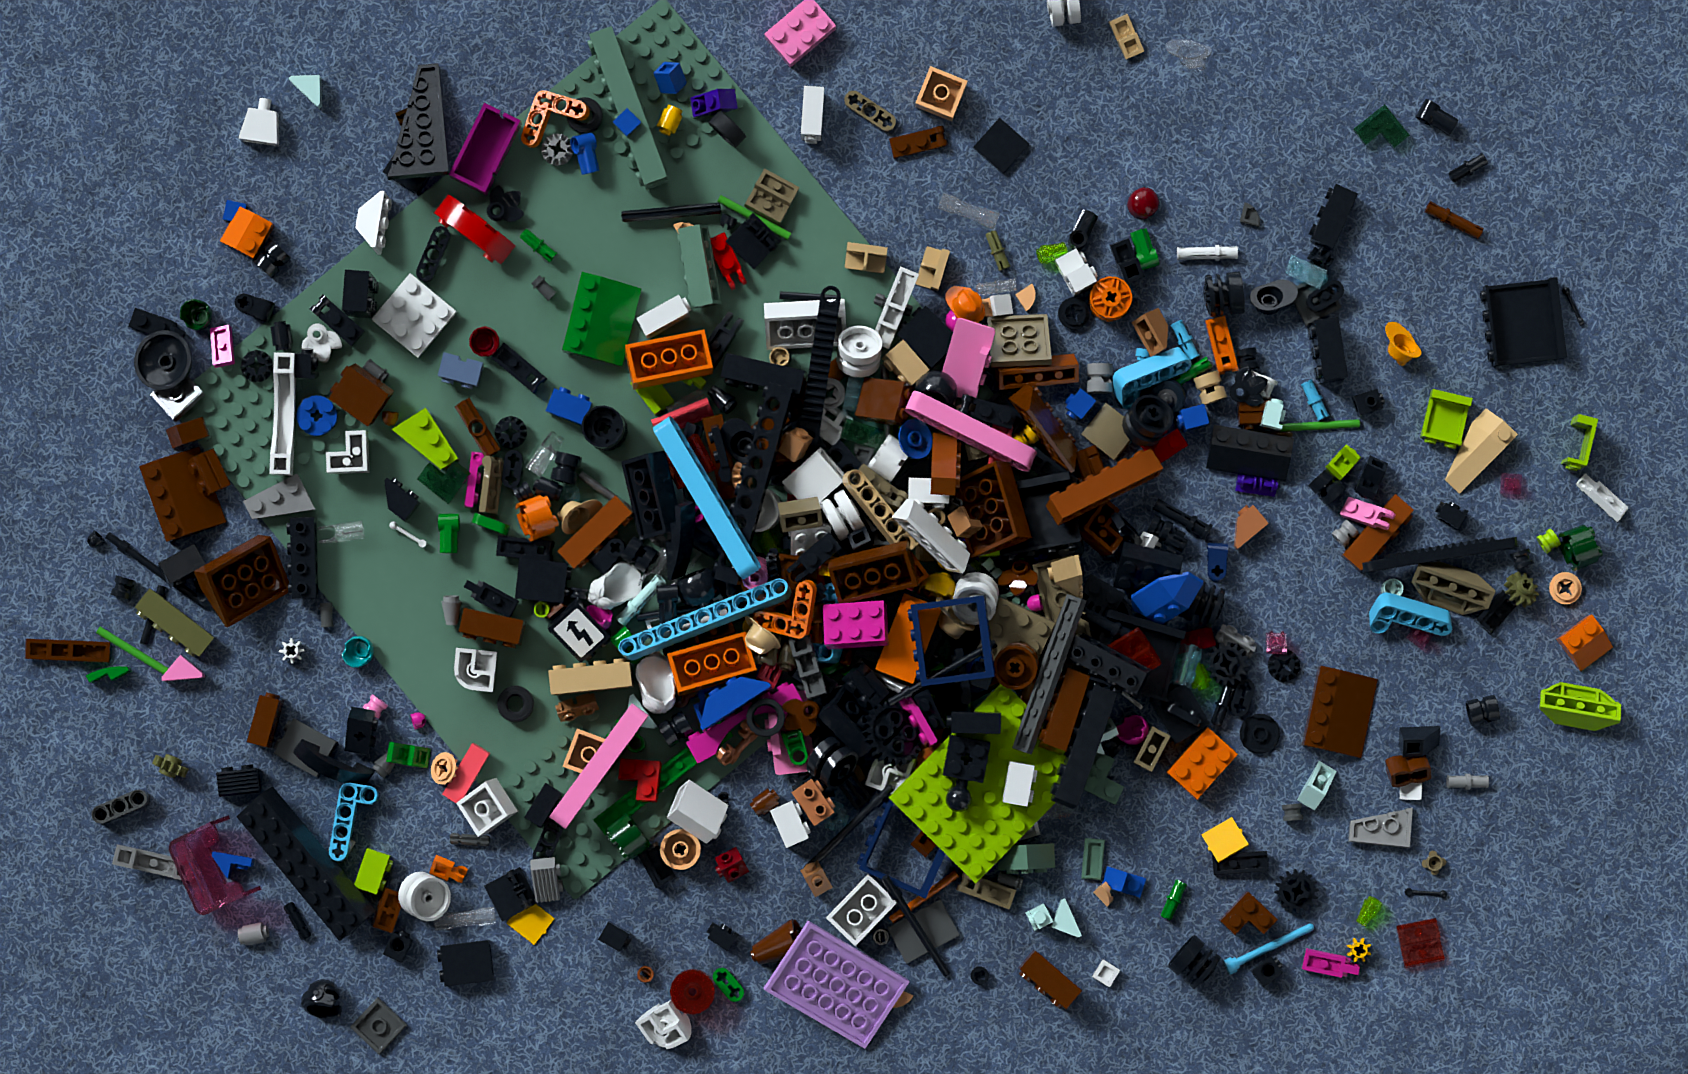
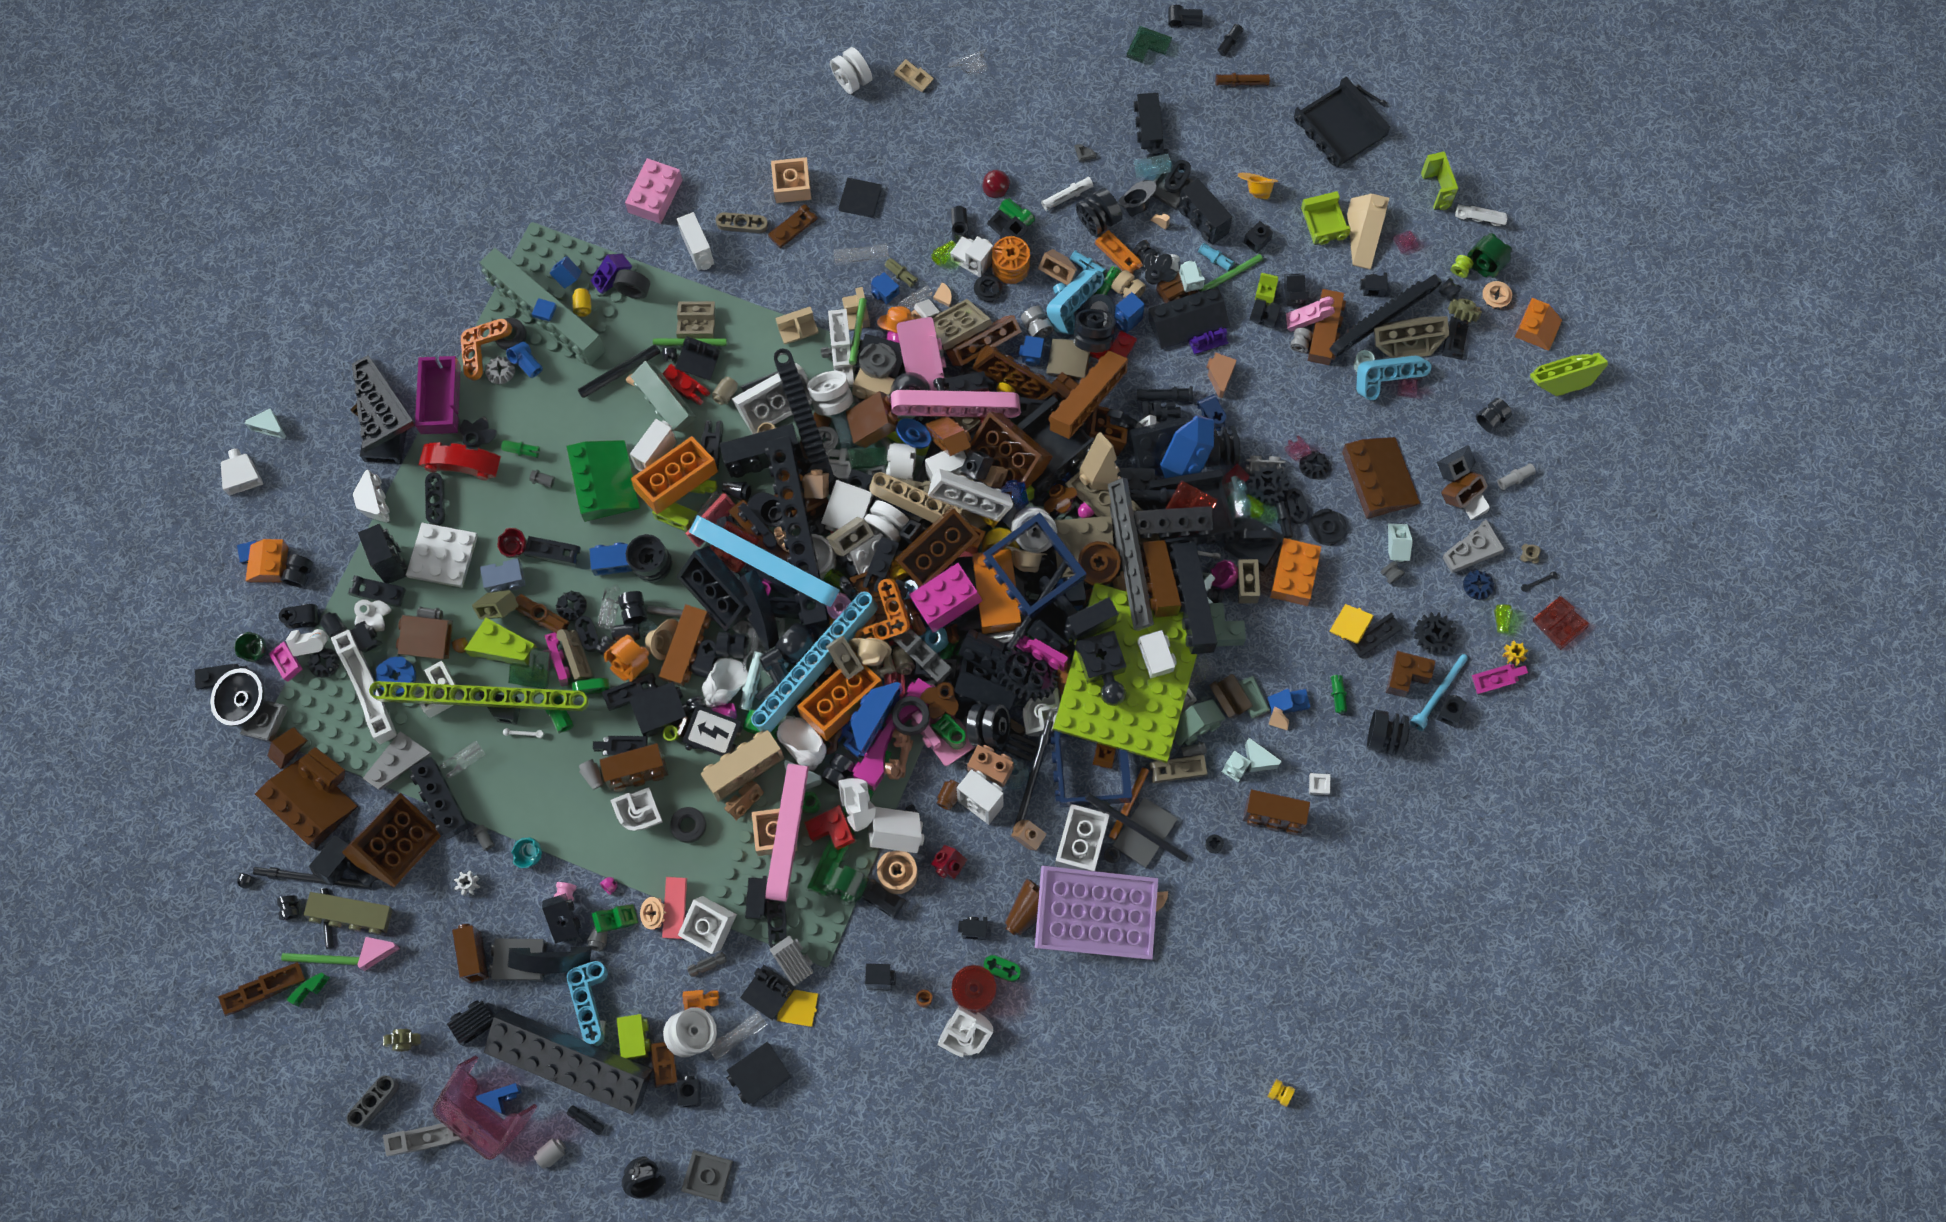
camera: 25 degrees left, 15 degrees down
none -> white leg [286,629,328,656]
none -> lime beam [369,681,589,711]
none -> olive brick [472,590,518,620]
none -> dark tan brick [712,377,738,405]
none -> dark tan slope [826,635,864,680]
none -> white brick [838,779,876,832]
none -> bright green bar [849,298,867,365]
none -> dark grey tile [859,343,896,378]
none -> blue brick [871,272,900,305]
none -> black brick [961,450,994,481]
none -> clear blue bracket [1001,480,1029,510]
none -> light nougat tile [1151,214,1170,230]
none -> dark brown panel [1209,674,1253,719]
none -> dark blue gear [1463,570,1495,600]

